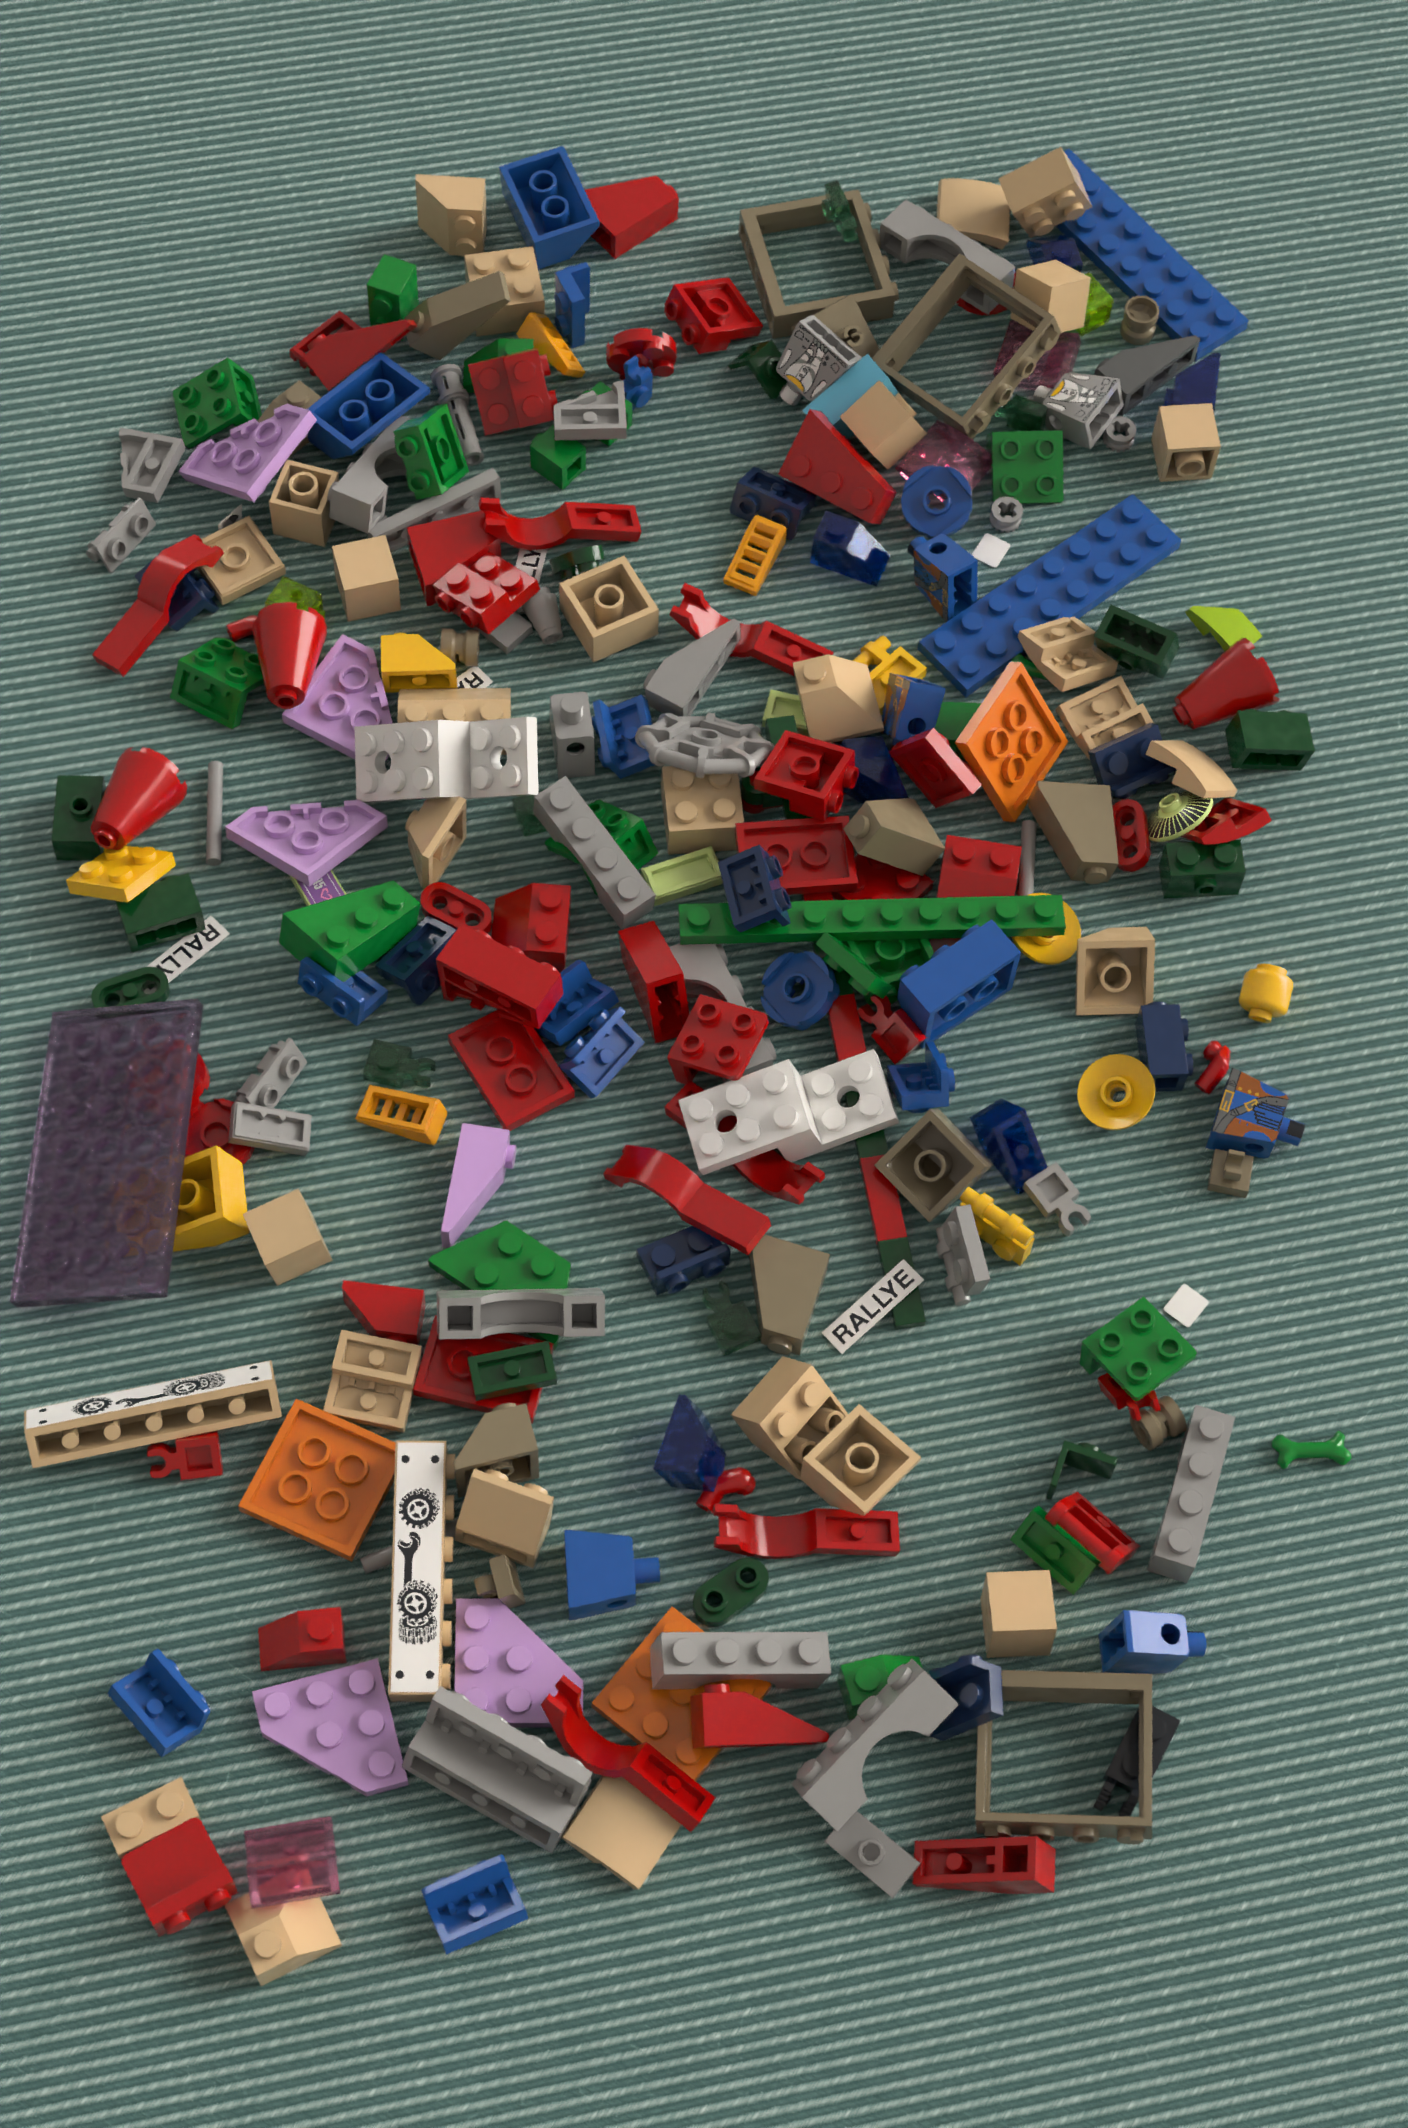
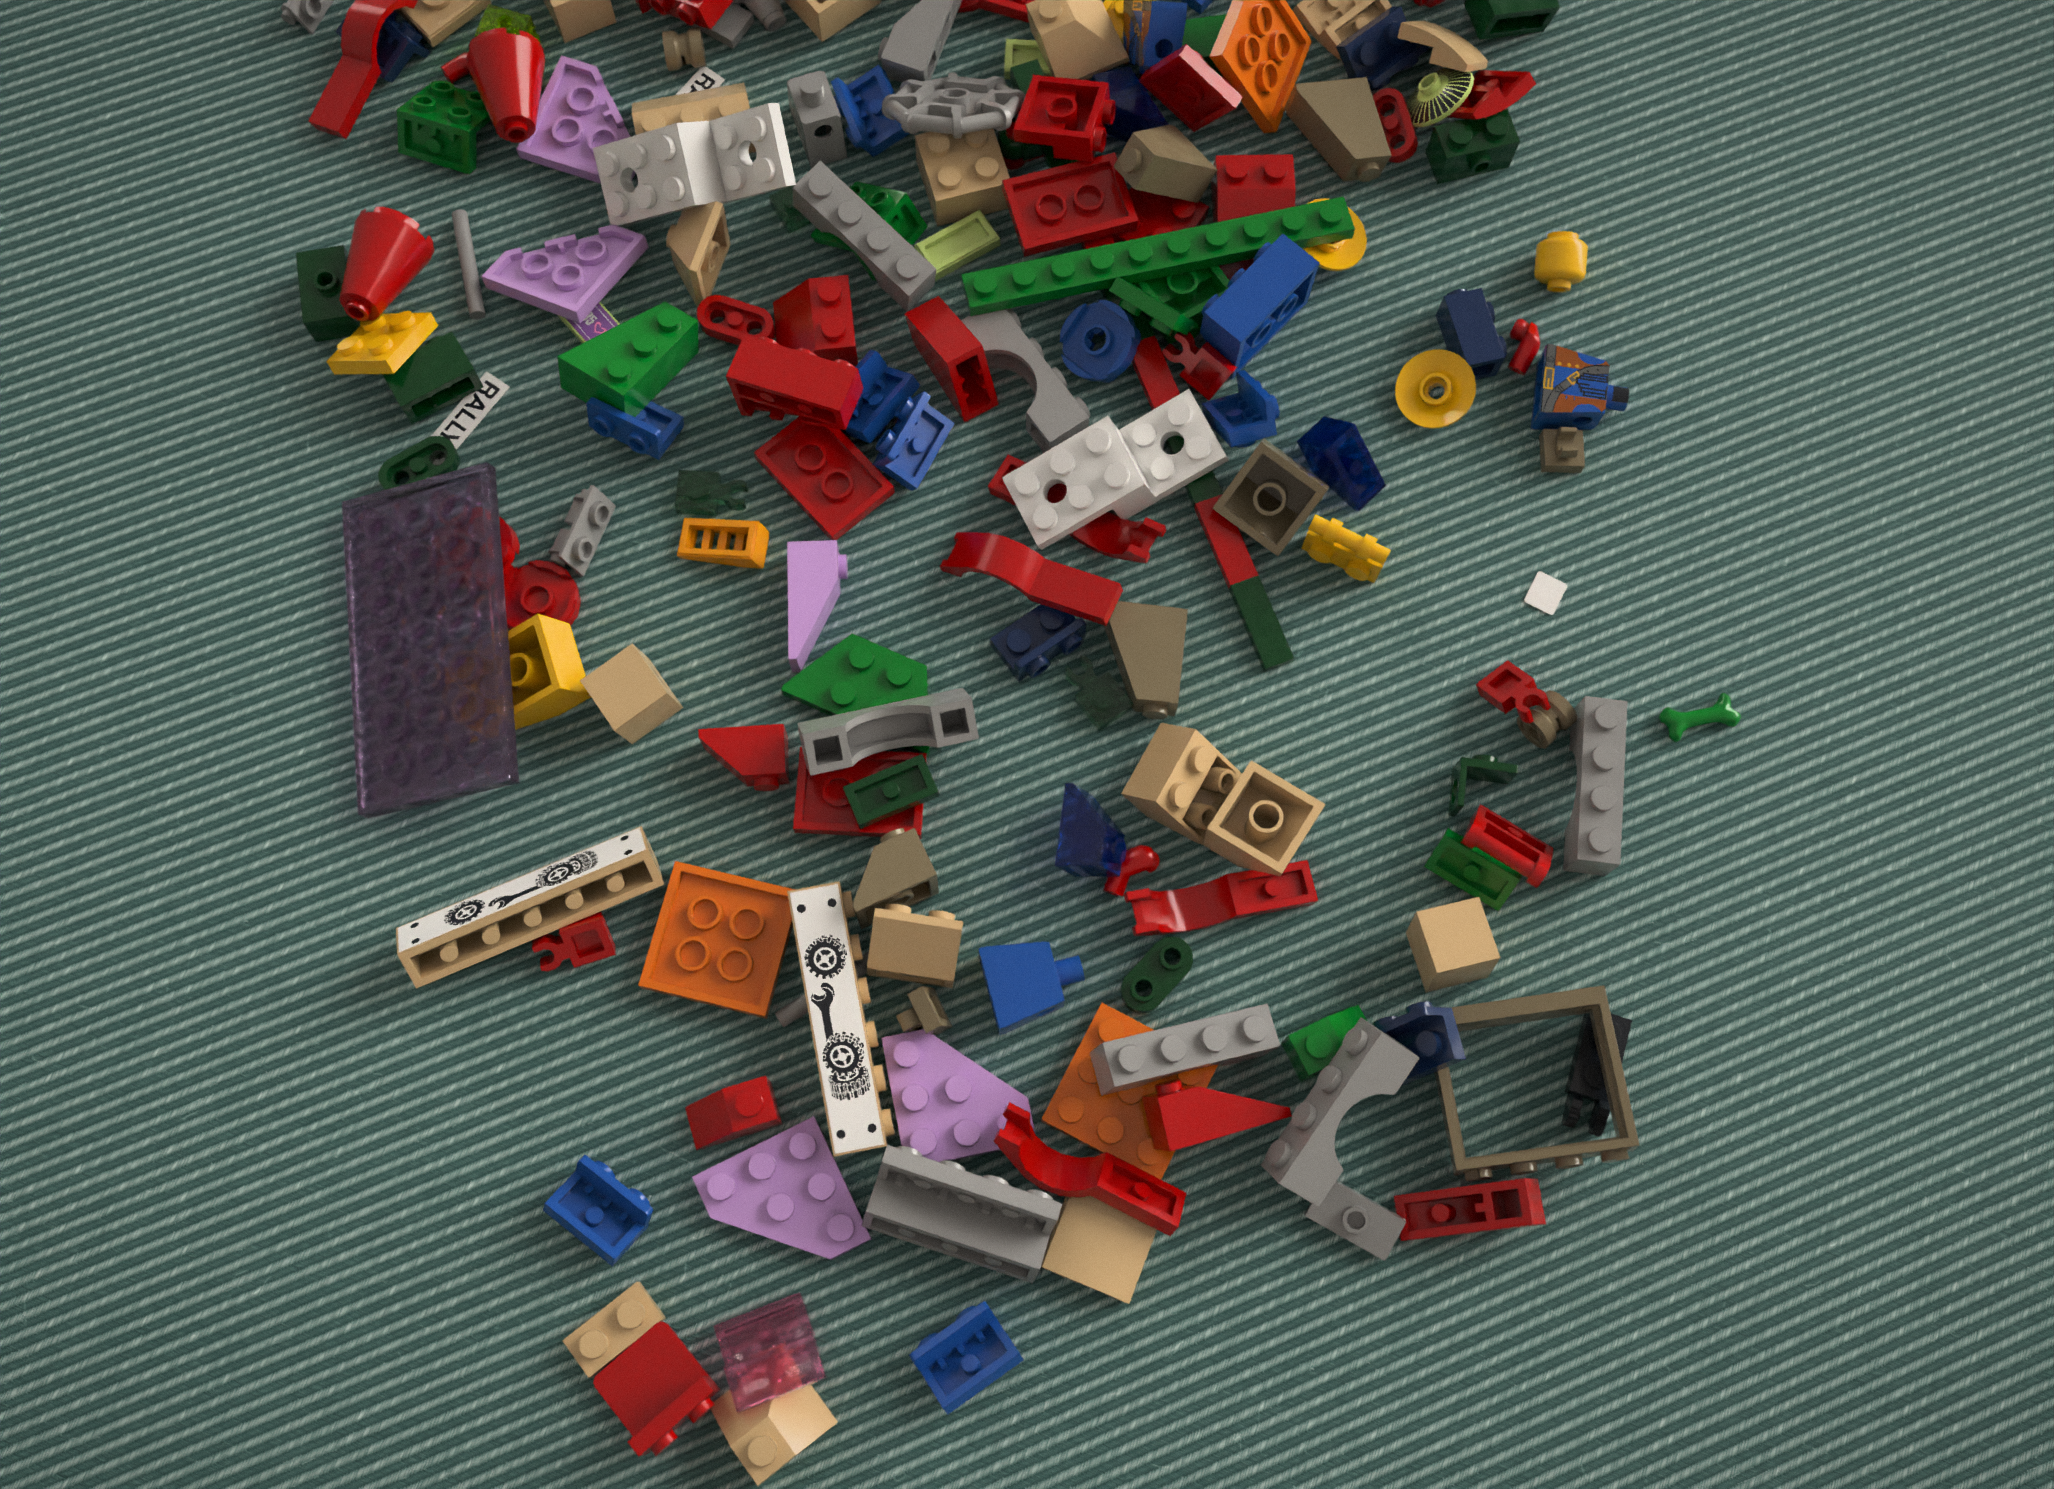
camera: 10 degrees left, 10 degrees up
light grey plate [228,1101,312,1156] -> none
tan slope [323,1330,422,1433] -> none
dark blue bracket [375,915,457,1005] -> none
yellow slope [381,633,458,693] -> none
red bracket [667,994,769,1084] -> none
dark blue bracket [718,844,792,933] -> none
white sticker [822,1259,924,1354] -> none
light grey plate [936,1205,991,1306] -> none
light grey bar [1018,820,1037,896] -> none
light grey plate [1023,1162,1091,1237] -> none
tan slope [1075,927,1155,1015] -> none
green bracket [1079,1296,1197,1401] -> none
blue torso [1098,1610,1206,1674] -> none

